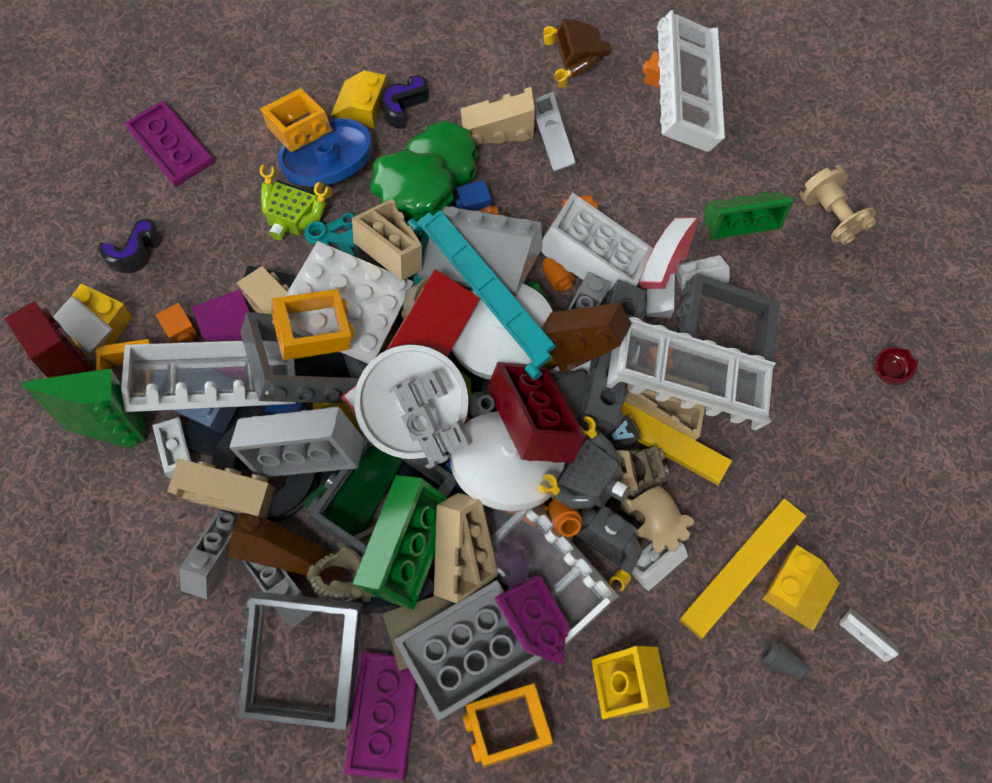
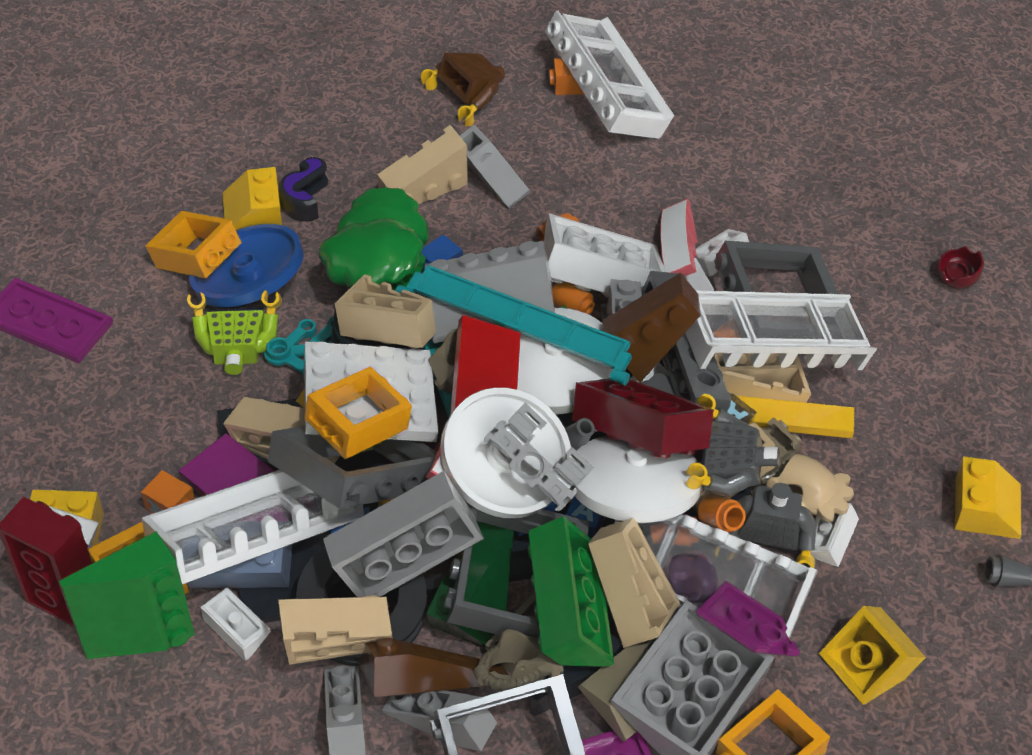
camera: 25 degrees left, 15 degrees down
black animal [98,219,161,273] -> none
yellow tile [679,498,806,639] -> none
green slope [703,192,793,240] -> none
tan piece [799,165,877,245] -> none

